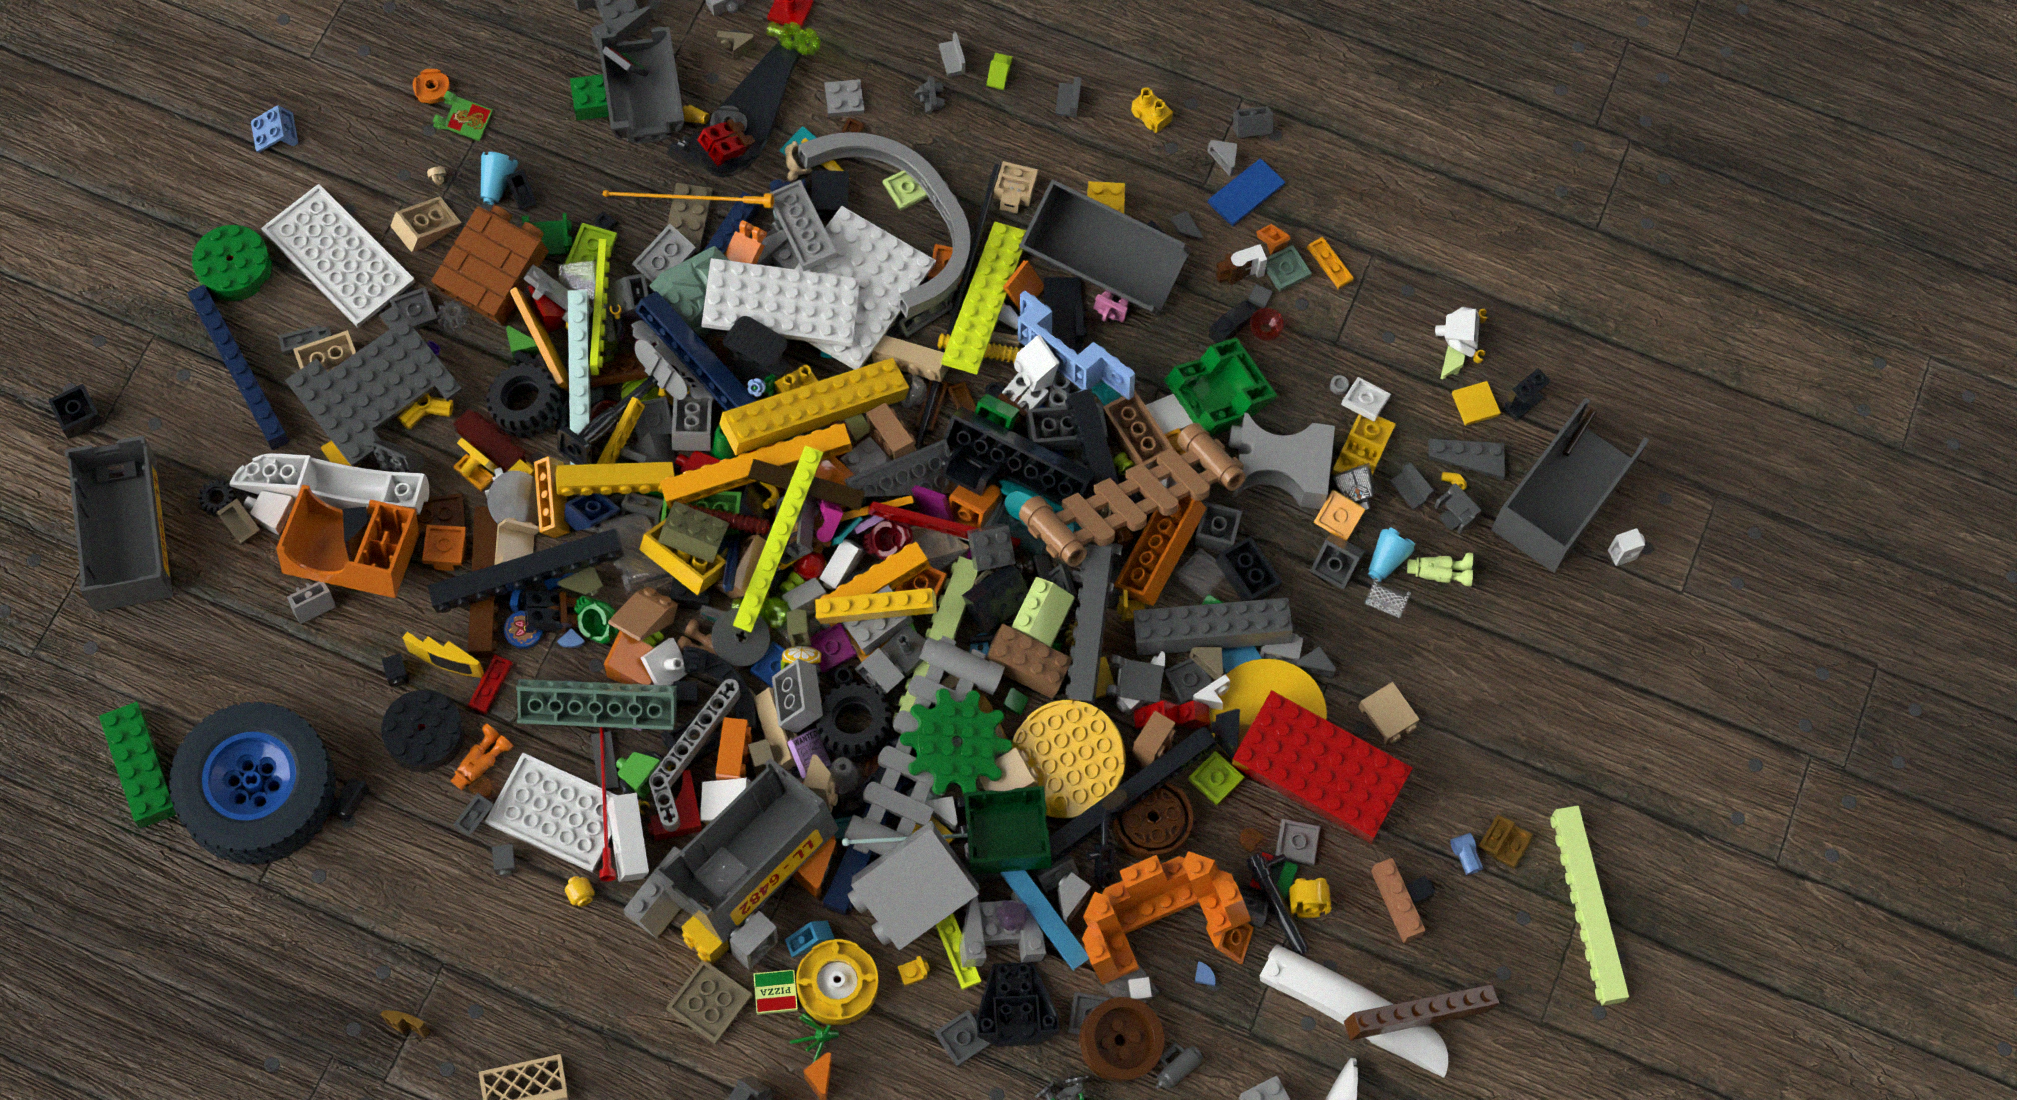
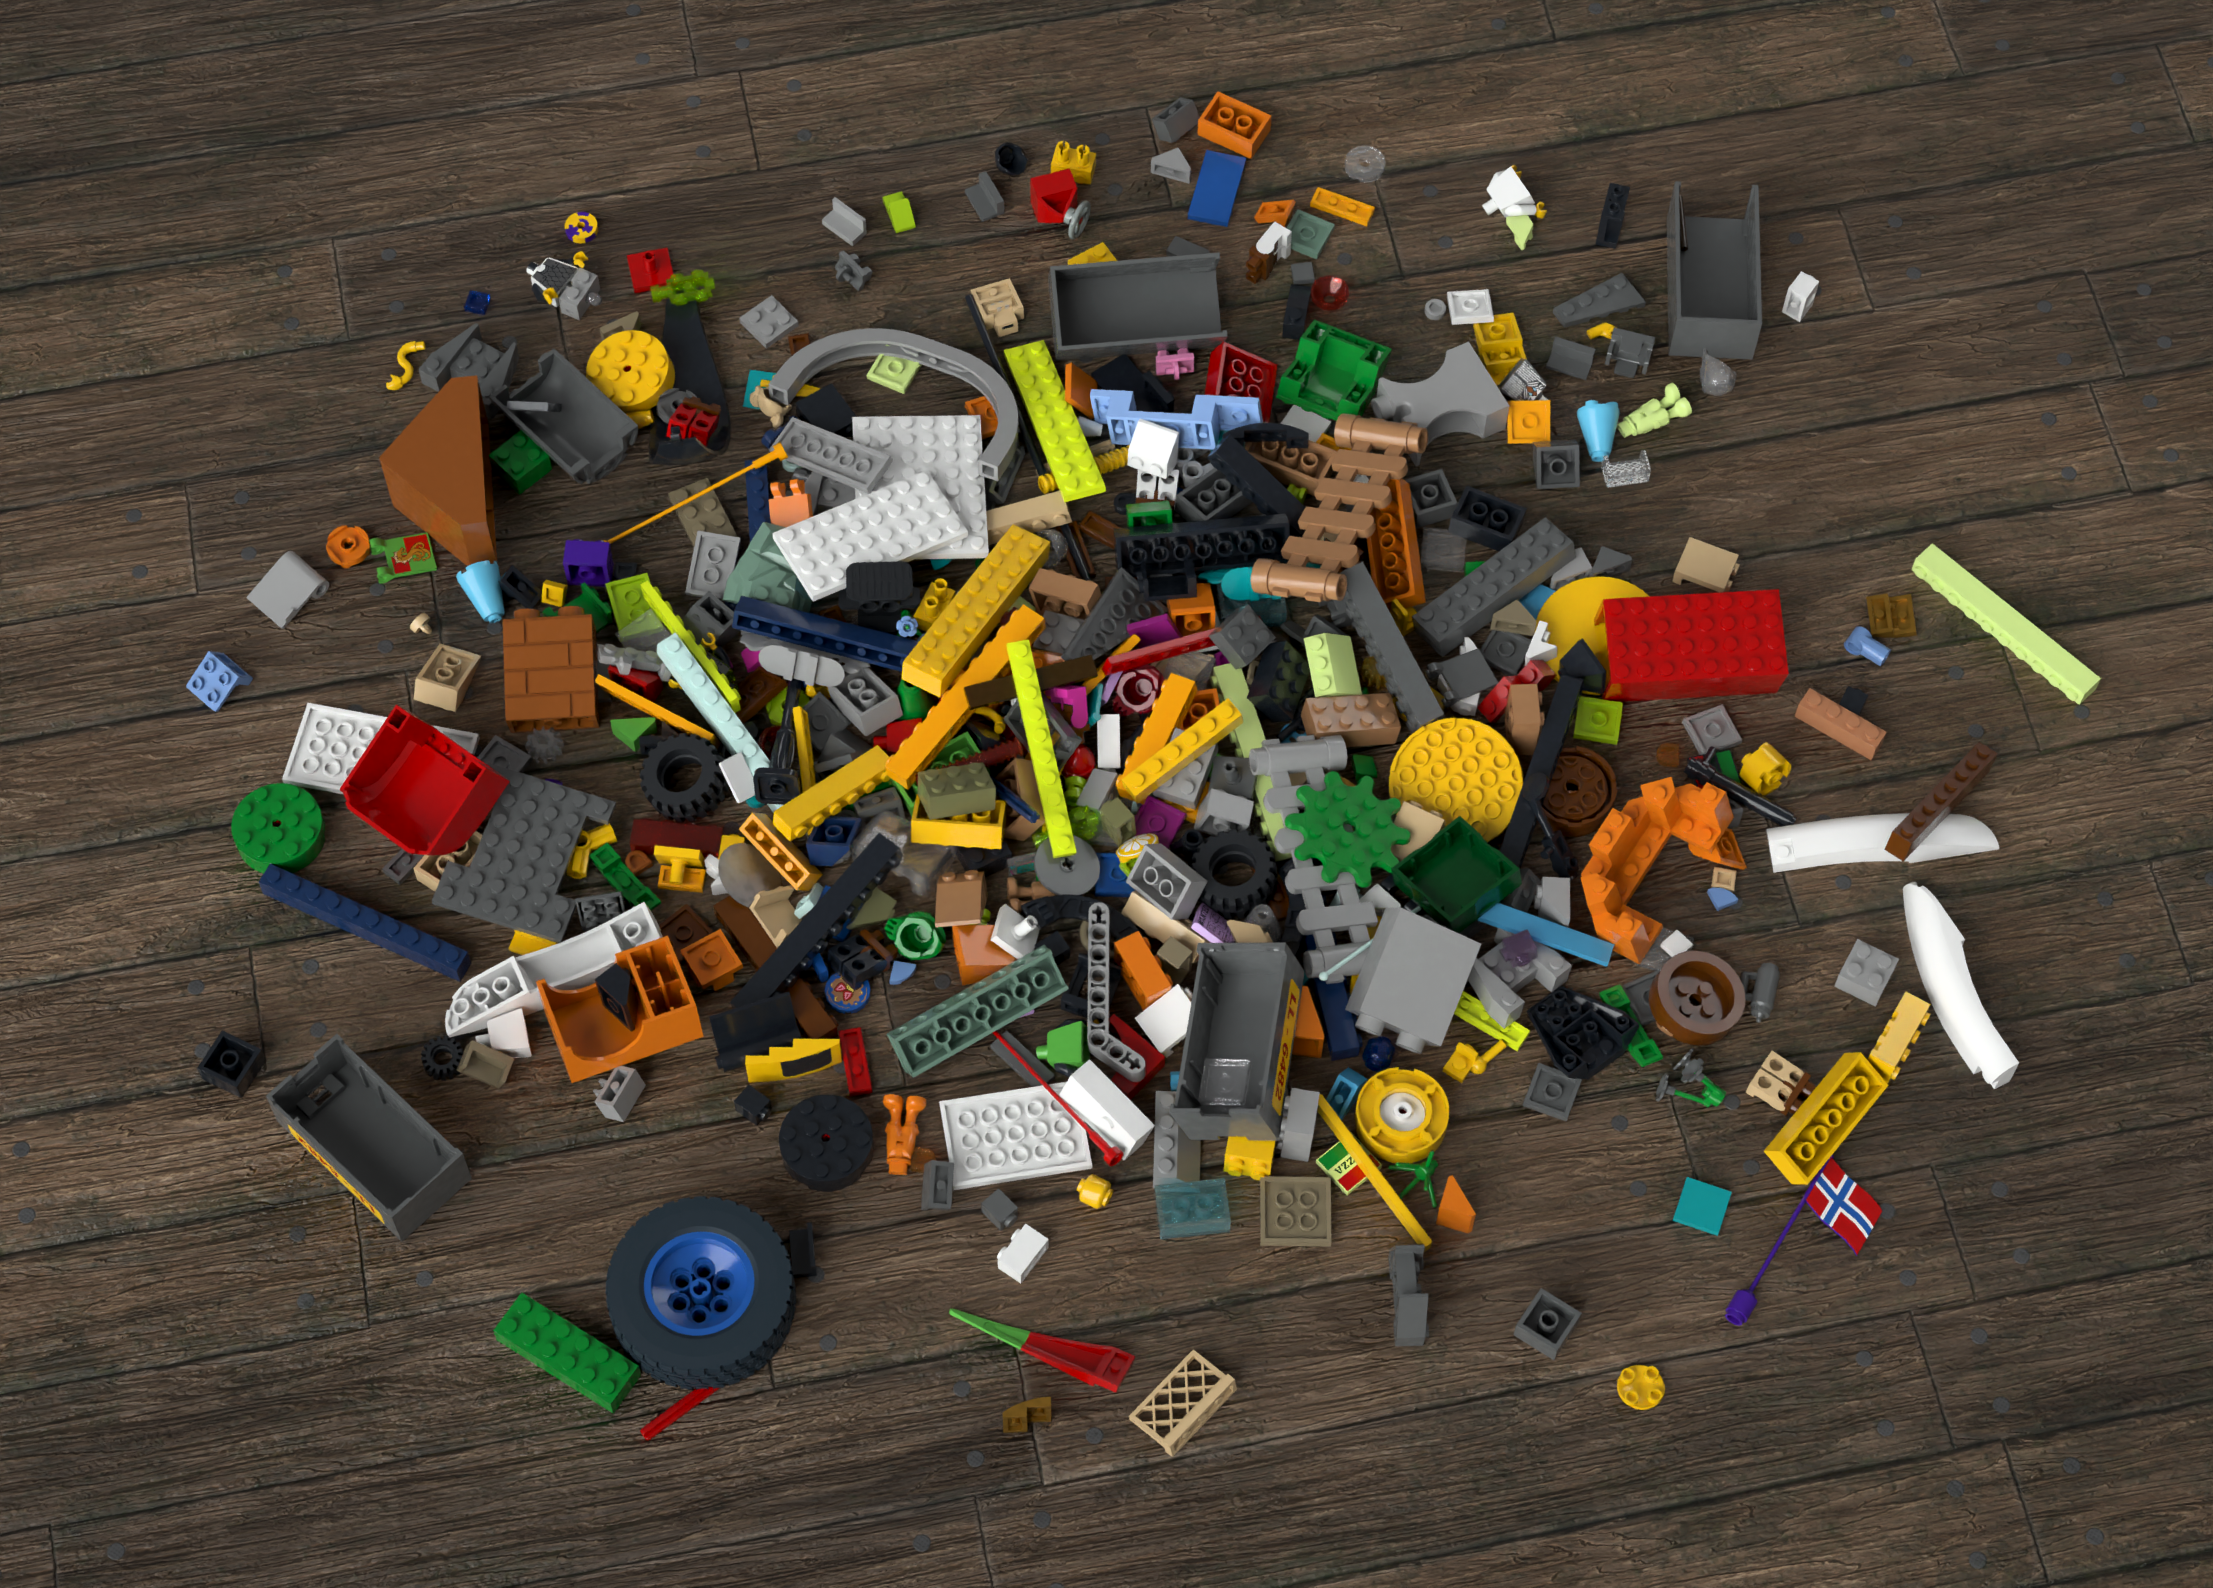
camera: 30 degrees left, 5 degrees down
yellow tile [1452,381,1501,426] -> none
none -> light grey door [246,551,329,629]
none -> red slope [340,705,510,856]
none -> dark orange slope [379,375,498,566]
none -> yellow tile [541,580,568,607]
none -> dark purple brick [563,539,614,587]
none -> yellow piece [586,330,675,413]
none -> green slope [589,843,661,911]
none -> dark orange tile [625,850,653,877]
none -> red axle [640,1386,720,1441]
none -> black door [709,992,802,1073]
none -> white panel [719,752,755,803]
none -> light aqua tile [794,883,823,919]
none -> red plate [949,1308,1135,1393]
none -> black hair [994,142,1028,176]
none -> white brick [997,1224,1049,1283]
none -> red piece [1030,168,1091,240]
none -> clear light blue brick [1154,1178,1231,1240]
none -> orange brick [1198,92,1272,159]
none -> red slope [1204,341,1277,423]
none -> black slope [1222,423,1309,449]
none -> yellow tile [1317,1094,1432,1252]
none -> clear tile [1344,145,1386,183]
none -> clear blue head [1362,1036,1395,1072]
none -> yellow bar [1471,1040,1507,1074]
none -> green slope [1599,984,1663,1067]
none -> clear helmet [1700,348,1737,396]
none -> tan tile [1711,867,1737,893]

